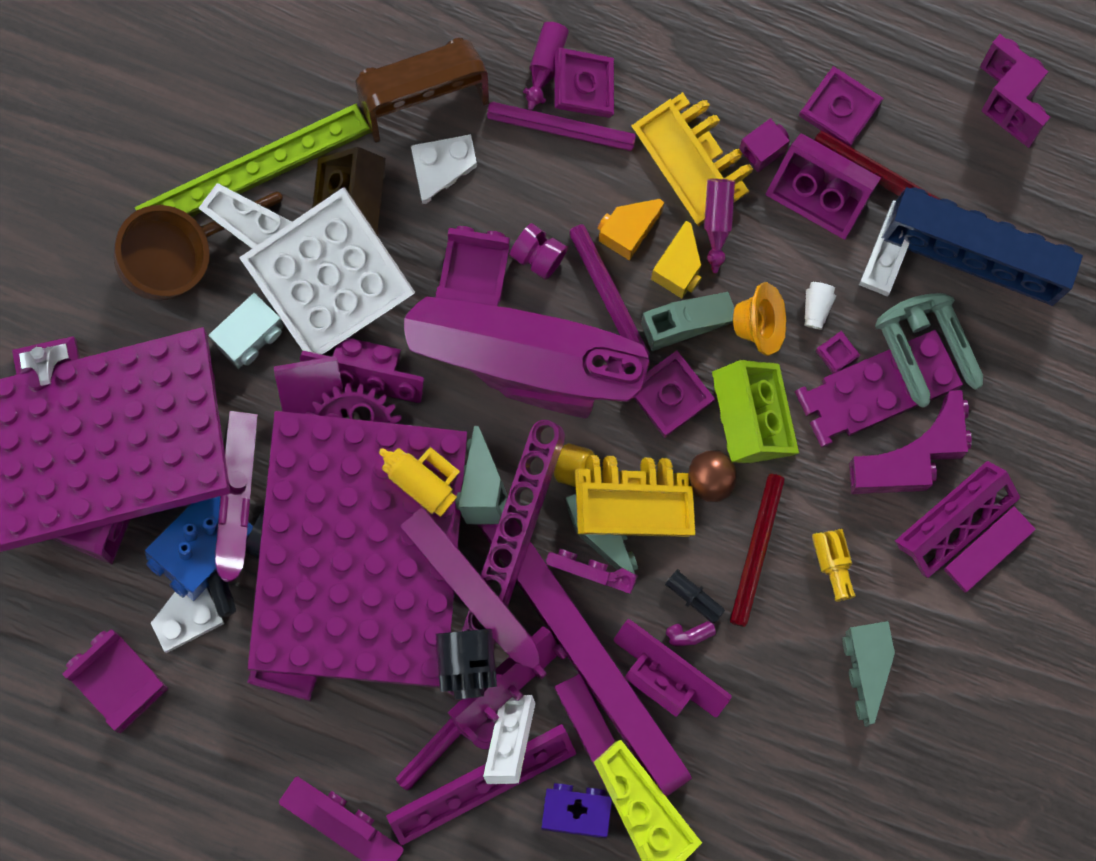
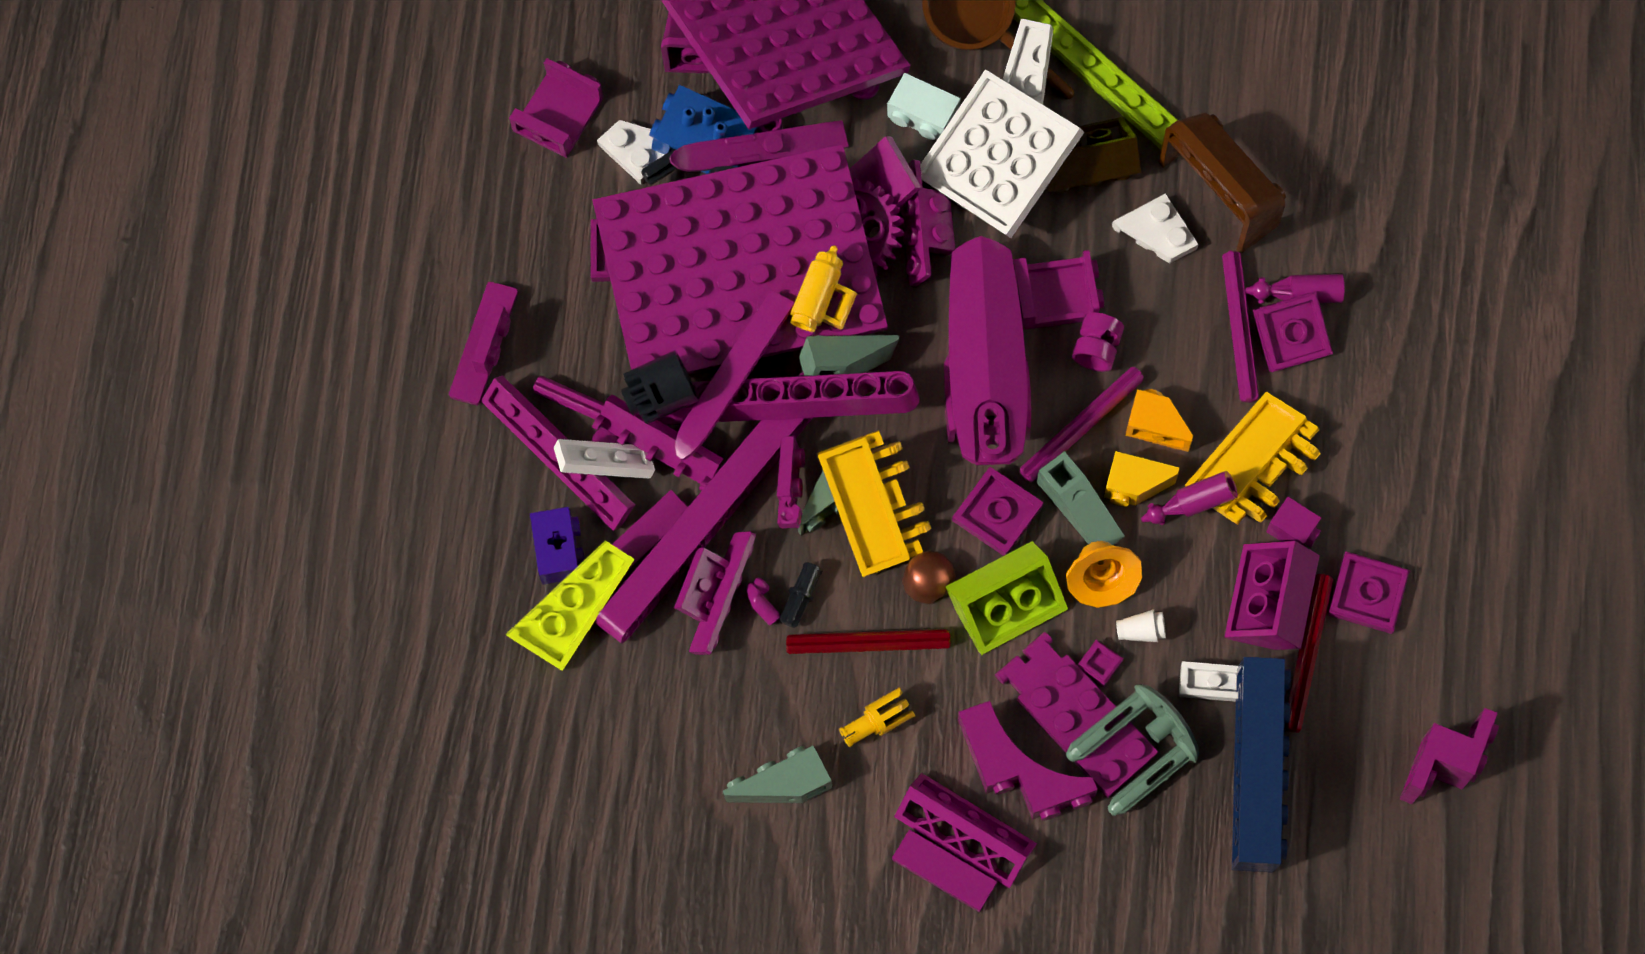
camera: 80 degrees right, 5 degrees down
yellow head [554,443,595,487] -> none

